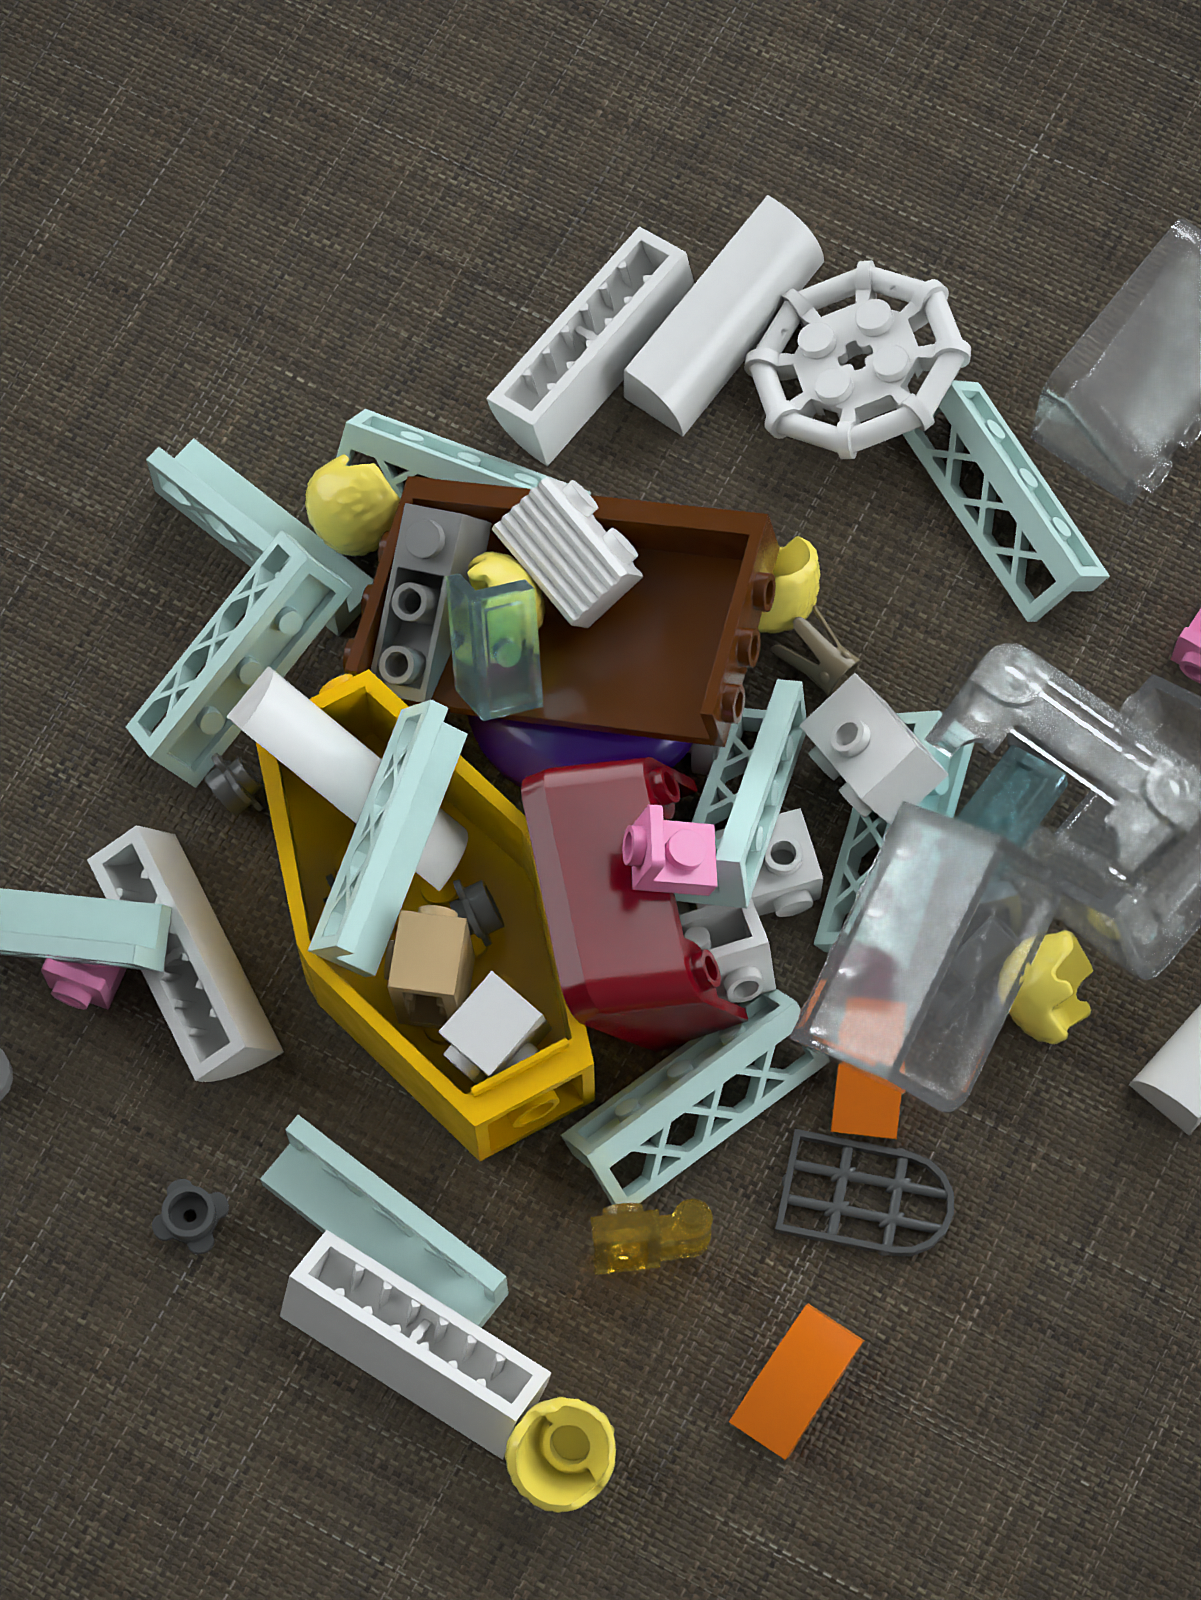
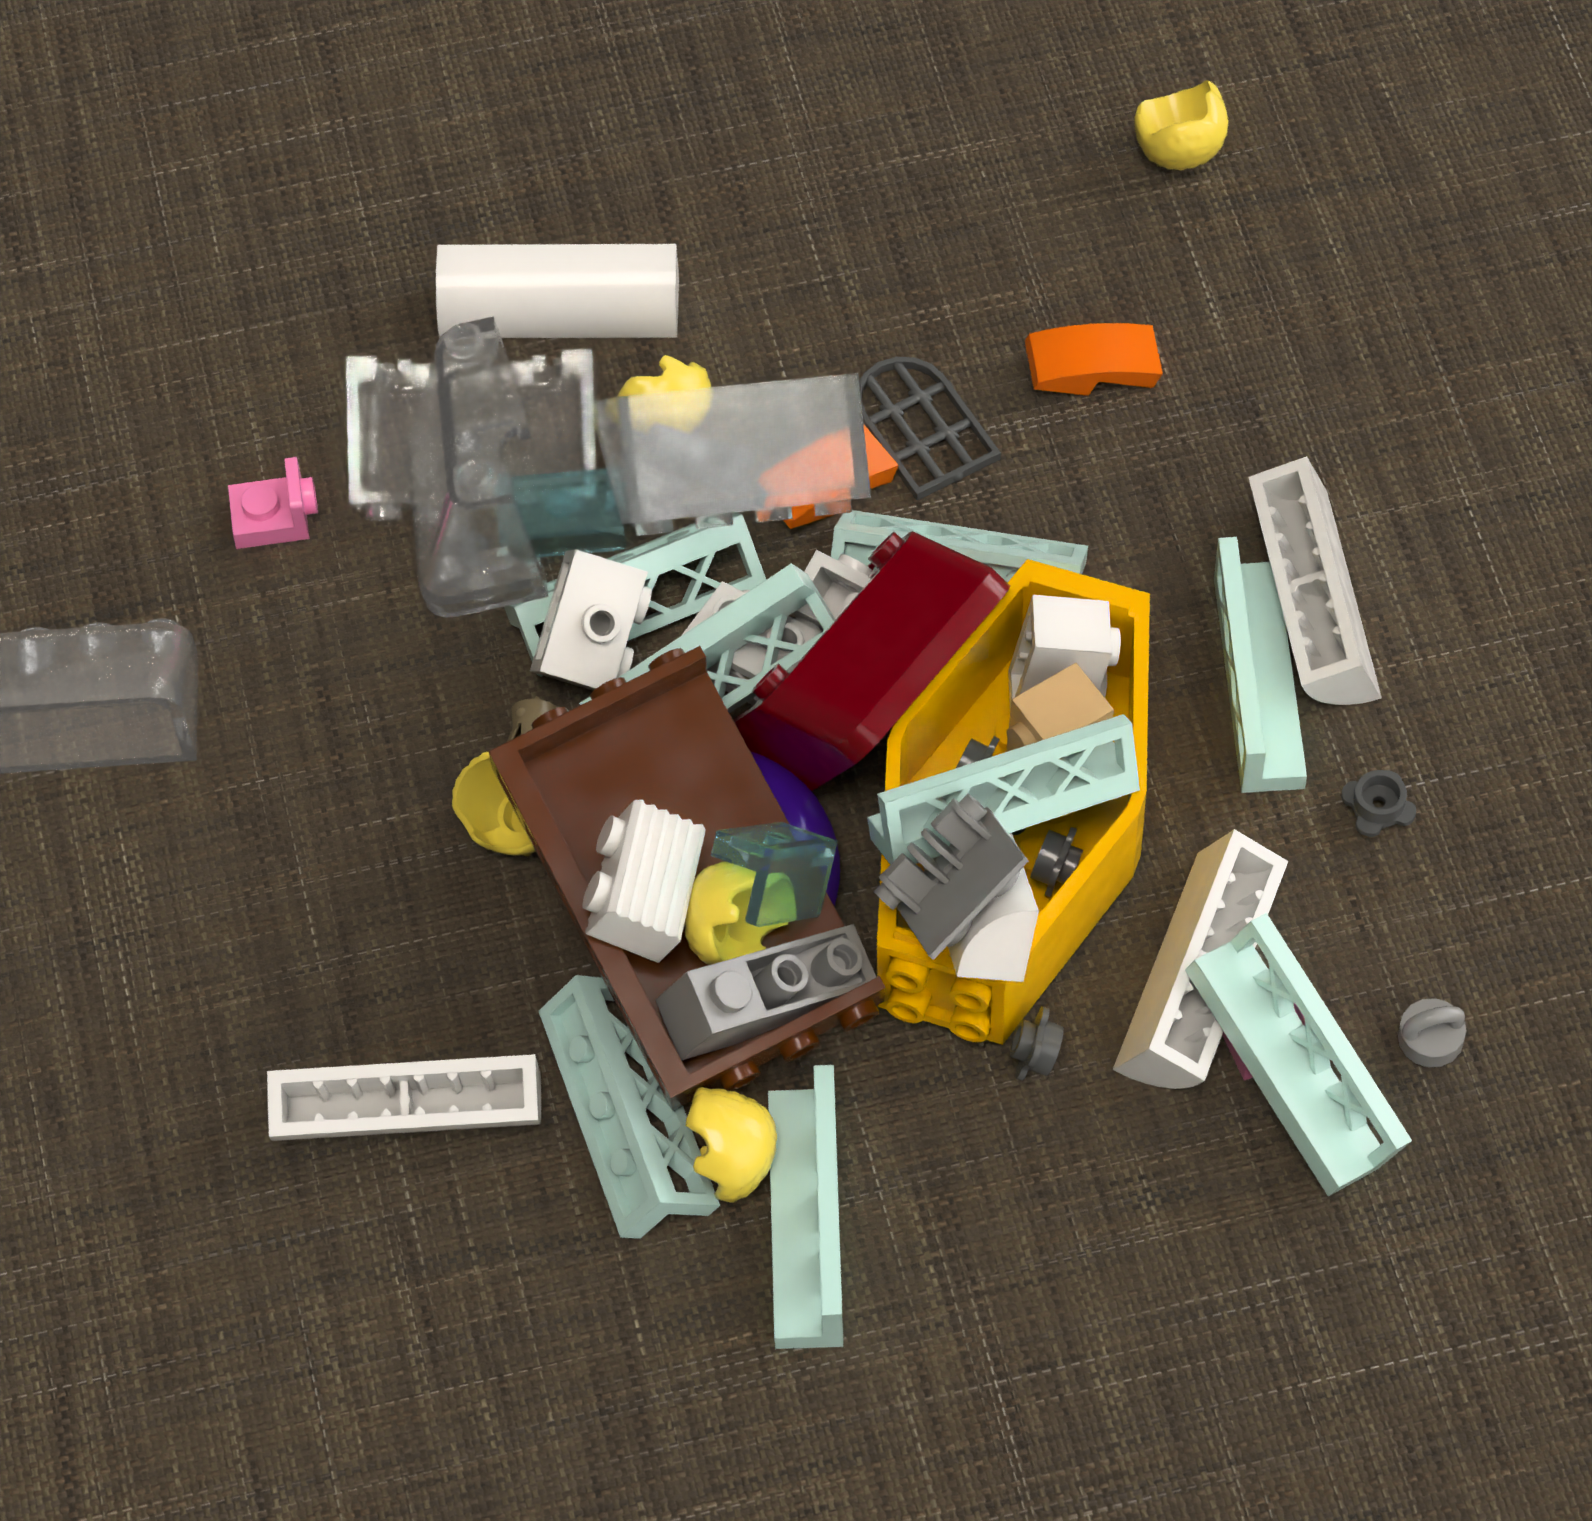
camera: 130 degrees left, 10 degrees down
light aqua fence [126,530,353,788] -> none
light yellow hair [505,1397,616,1513] -> none
clear yellow plate [591,1199,713,1275] -> none
bright pink bracket [622,804,717,896] -> none
white brick [624,195,824,436] -> none
white plate [744,260,971,459] -> none
light aqua fence [903,380,1110,622] -> none
none -> light grey hinge [874,794,1029,960]

